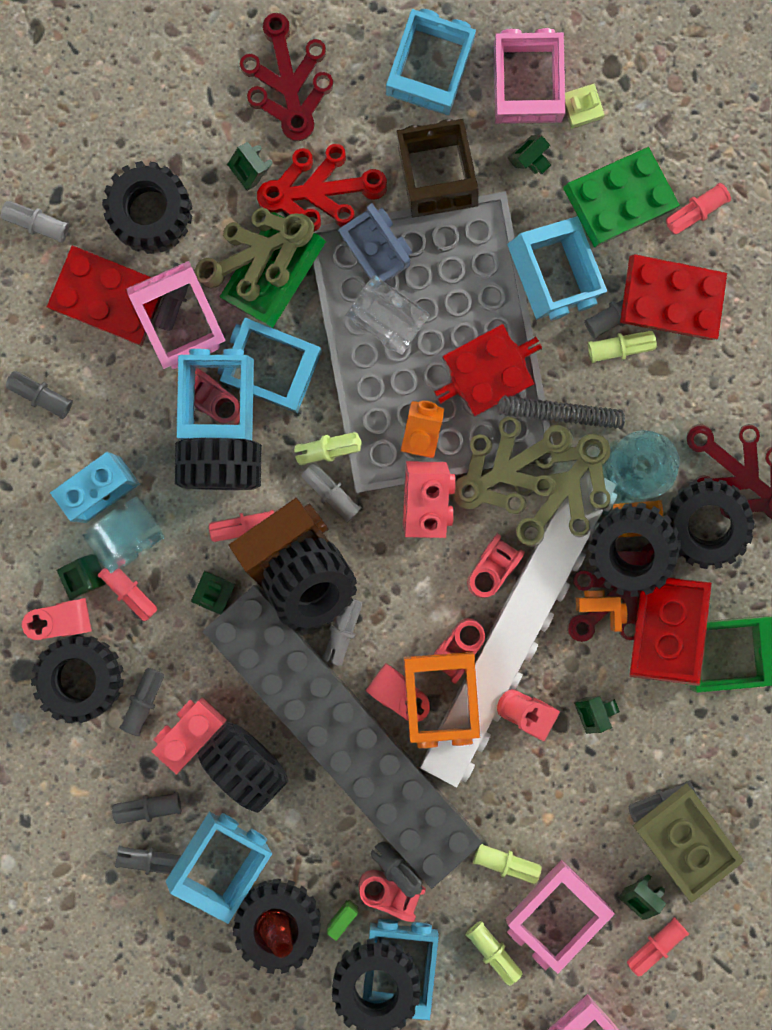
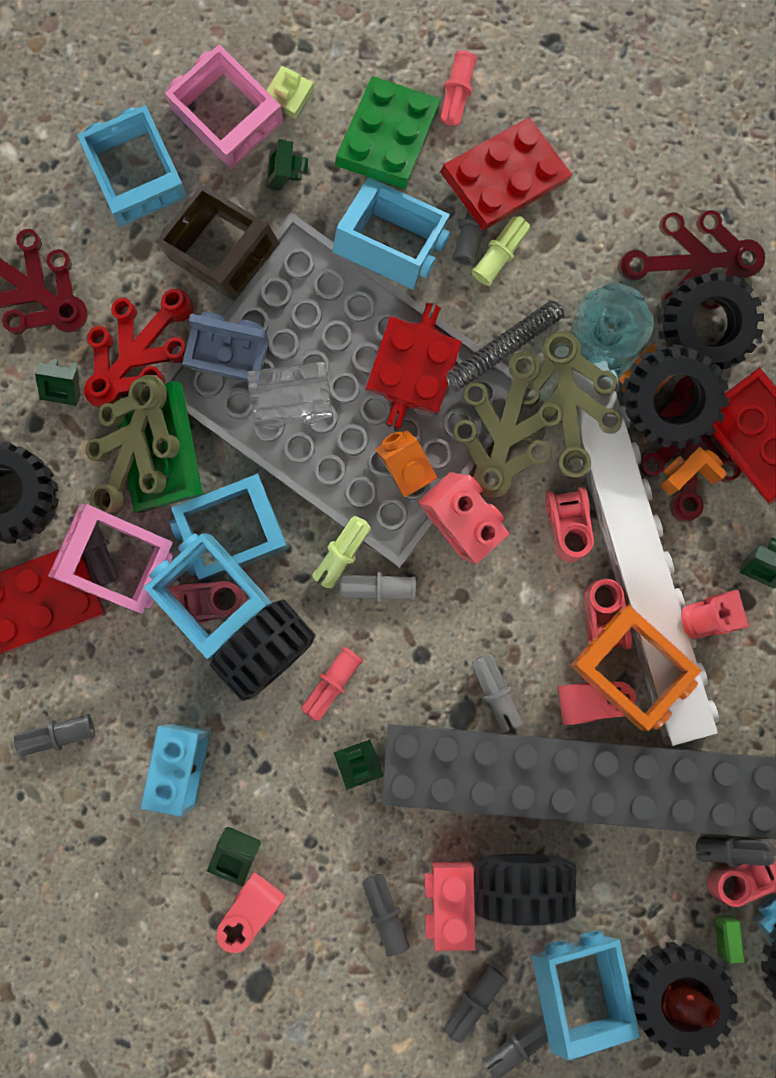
camera: 45 degrees left, 5 degrees down
black tyre [31,635,124,724] -> none
clear light blue brick [82,497,165,574] -> none
coral axle [98,561,157,621] -> none
reddish brown window [228,497,329,589] -> none
black tyre [262,538,357,631] -> none

